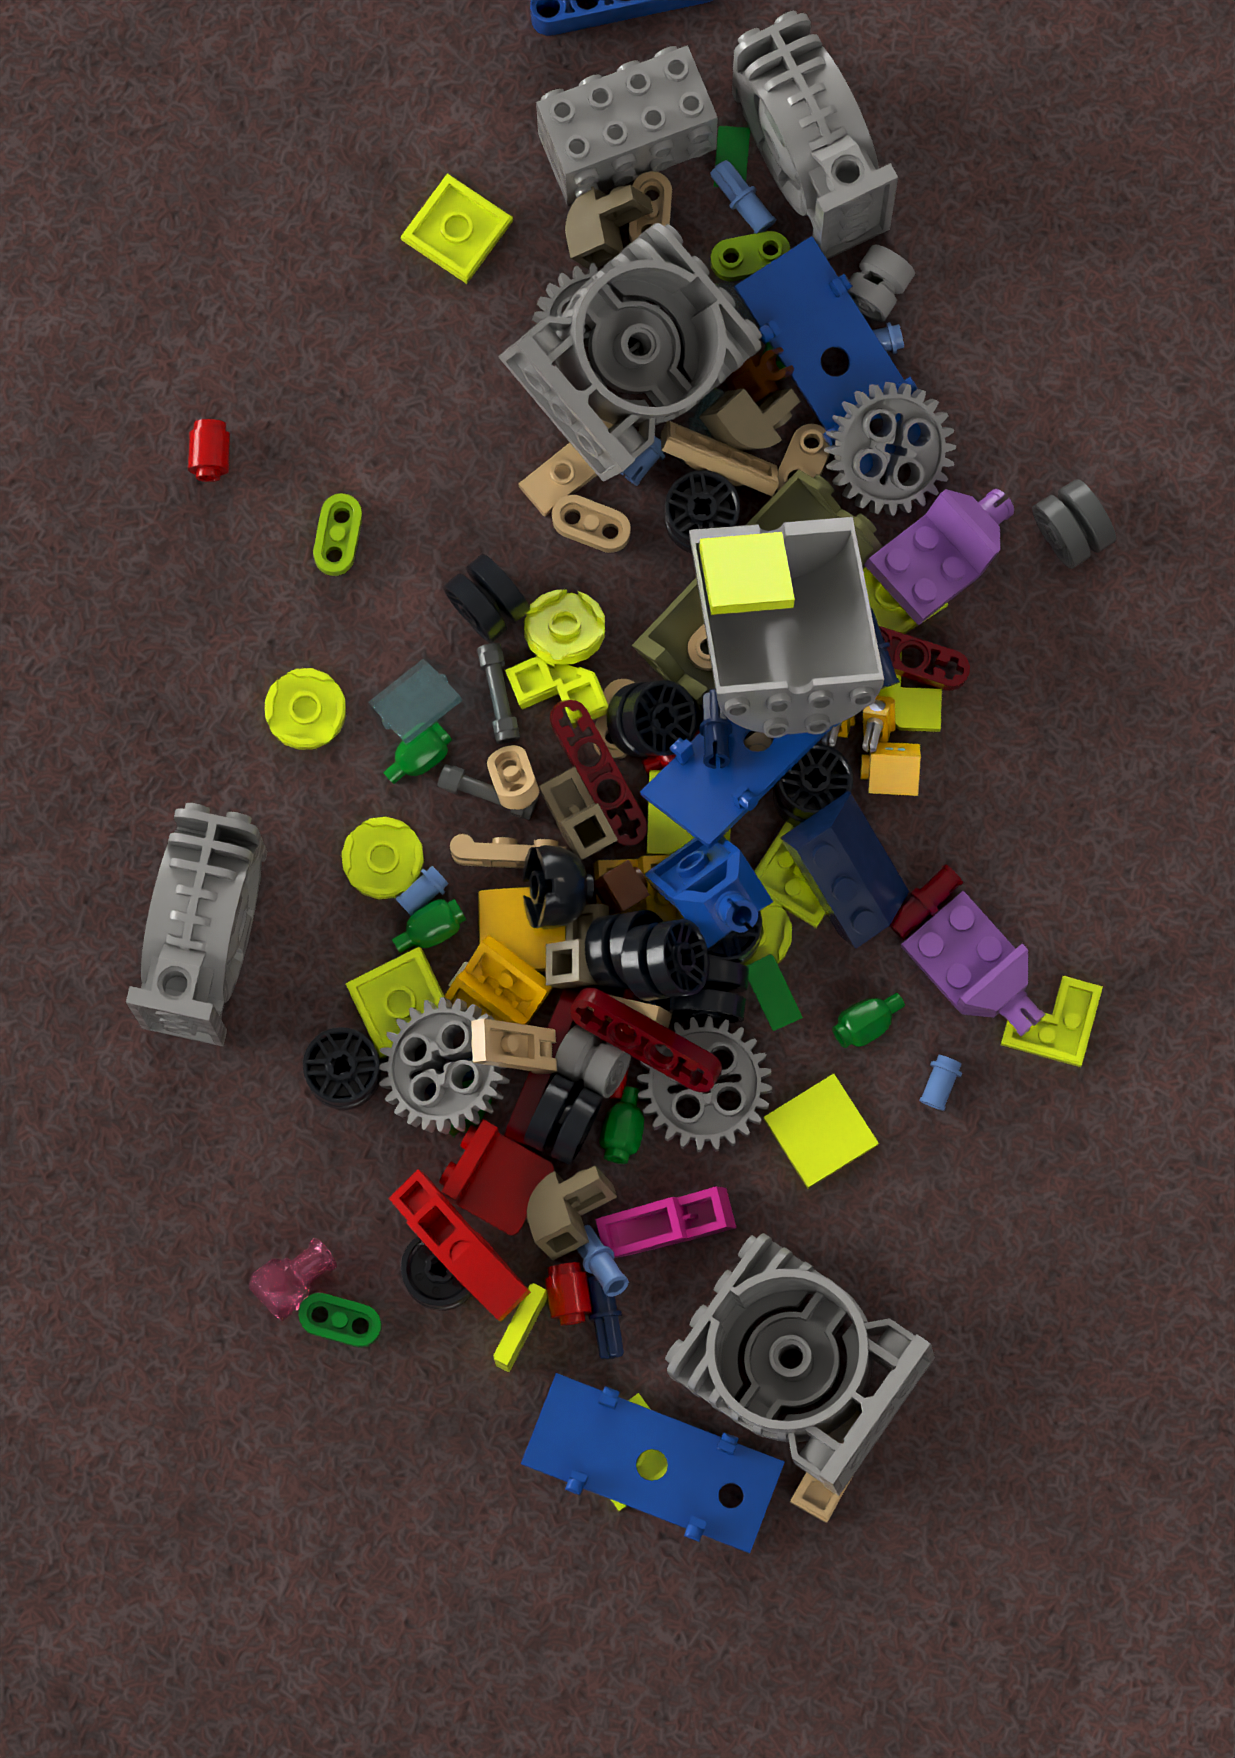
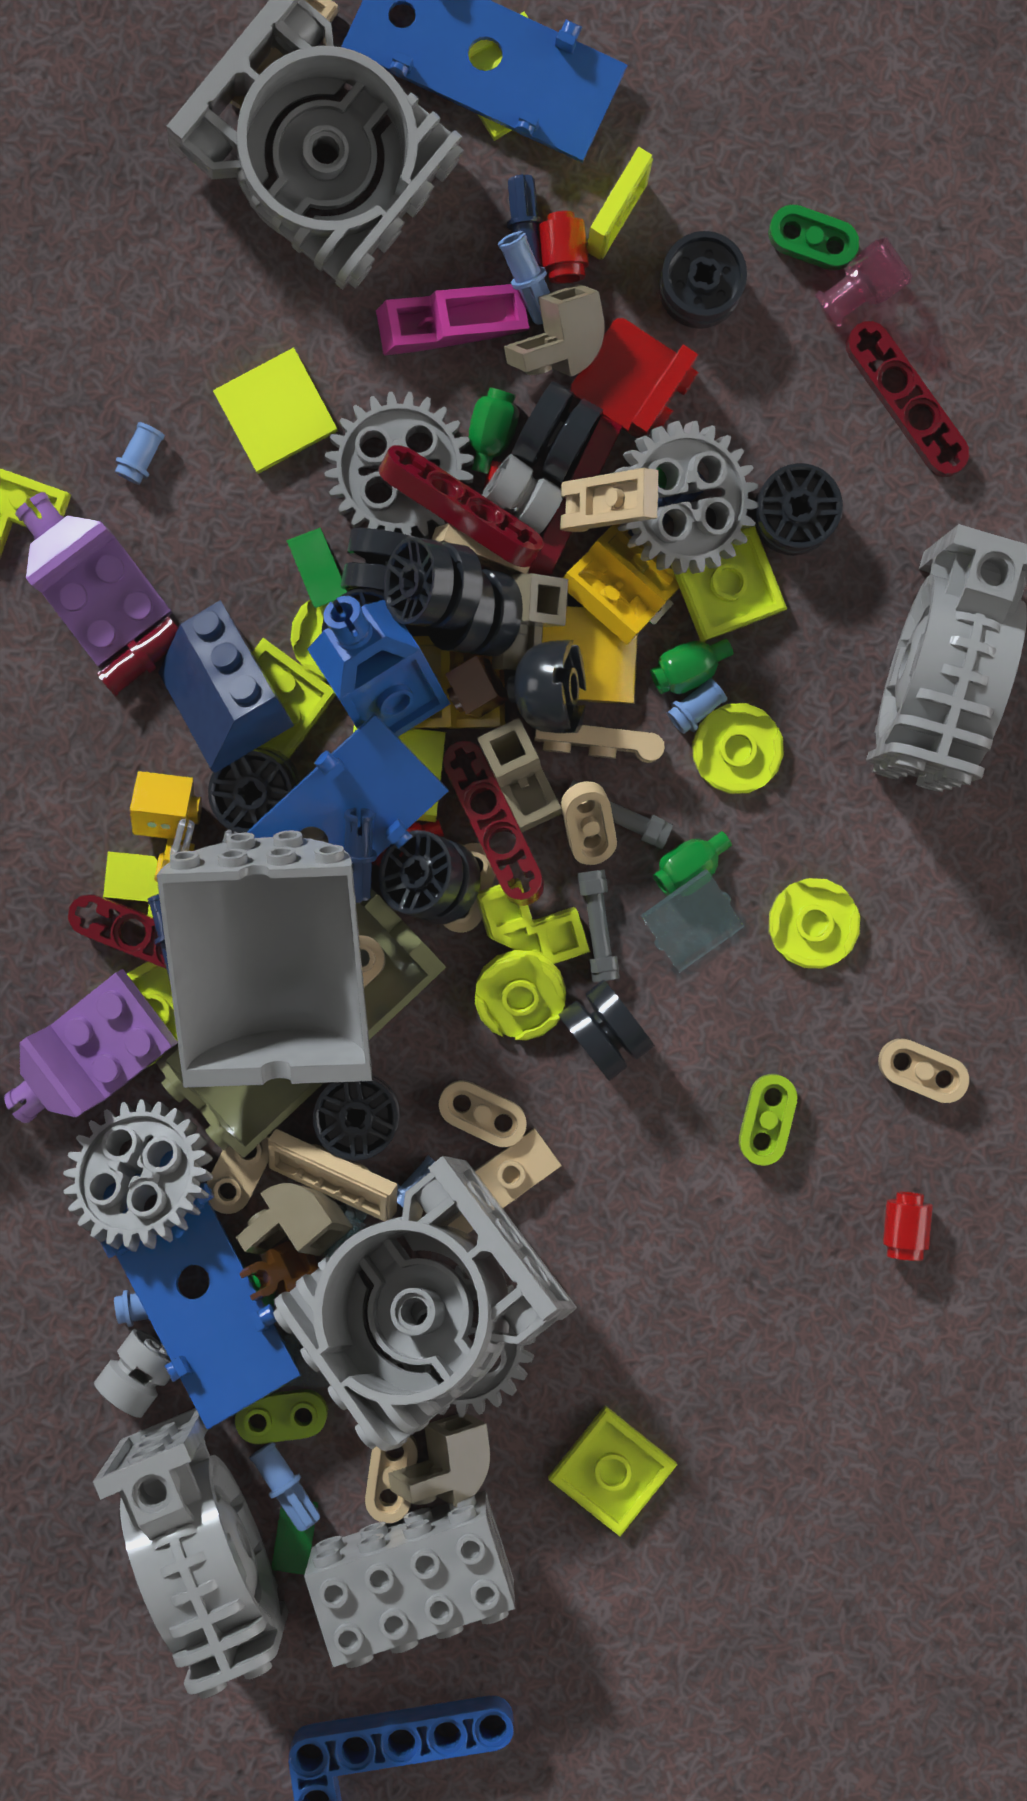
camera: 175 degrees right, 10 degrees up
red slope [388,1169,531,1322] -> none
neon yellow tile [699,532,795,615] -> none
green plant [832,993,905,1048] -> none
none -> dark red beam [846,321,970,477]
none -> tan plate [878,1038,969,1103]

